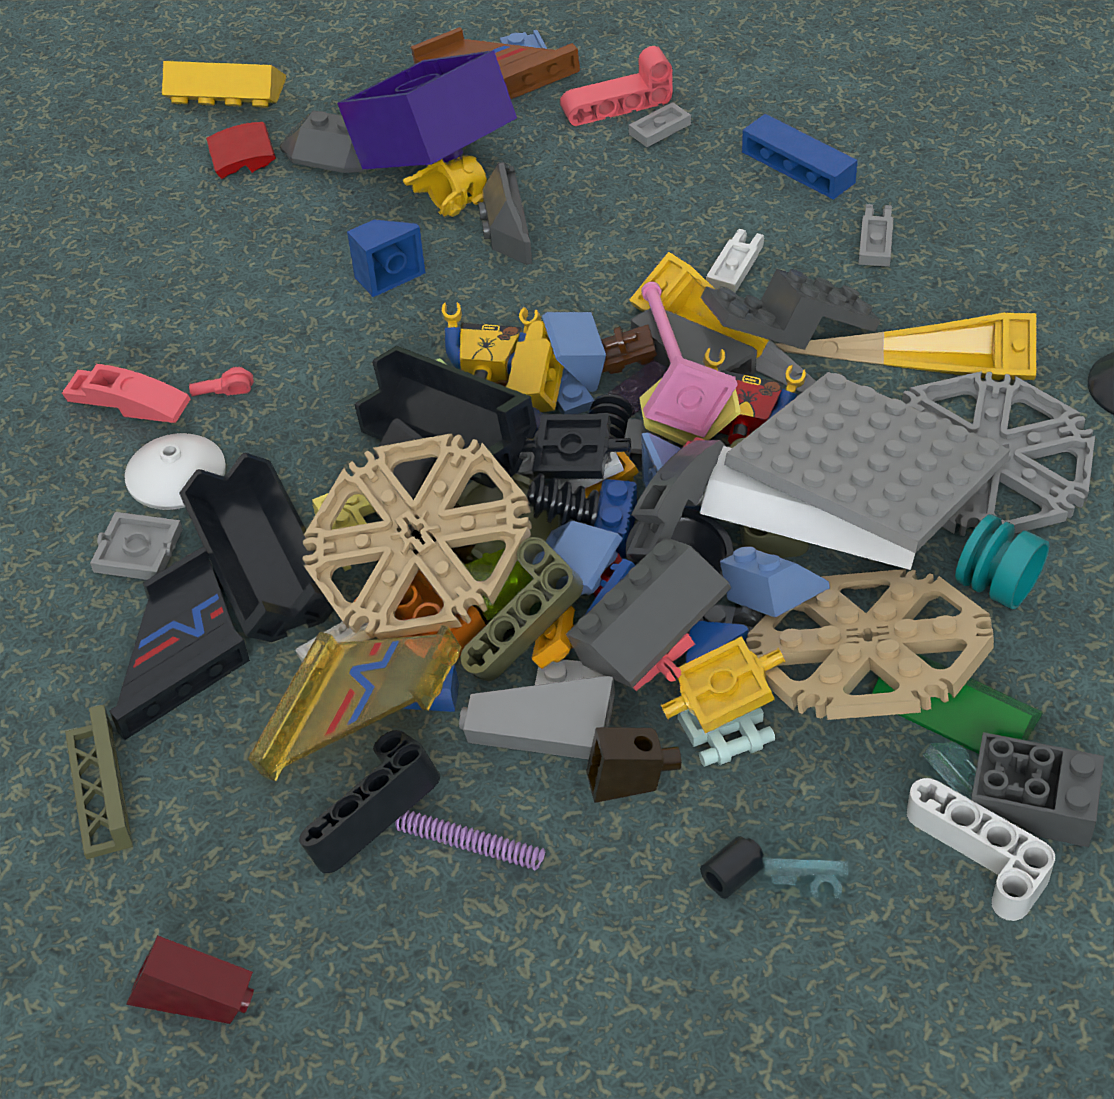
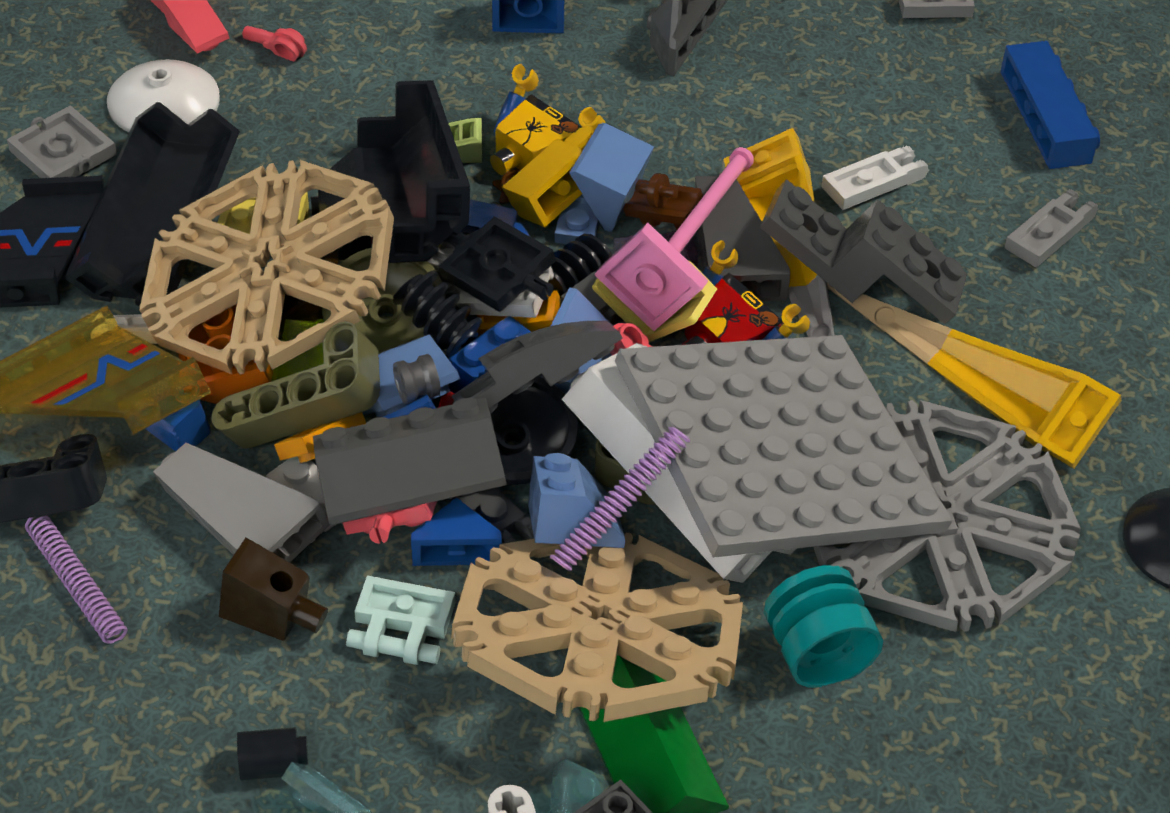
camera: 30 degrees right, 0 degrees up
yellow plate [661,636,786,734] -> none
none -> flat silver wheel [393,354,441,404]
none -> lavender piece [550,427,690,571]

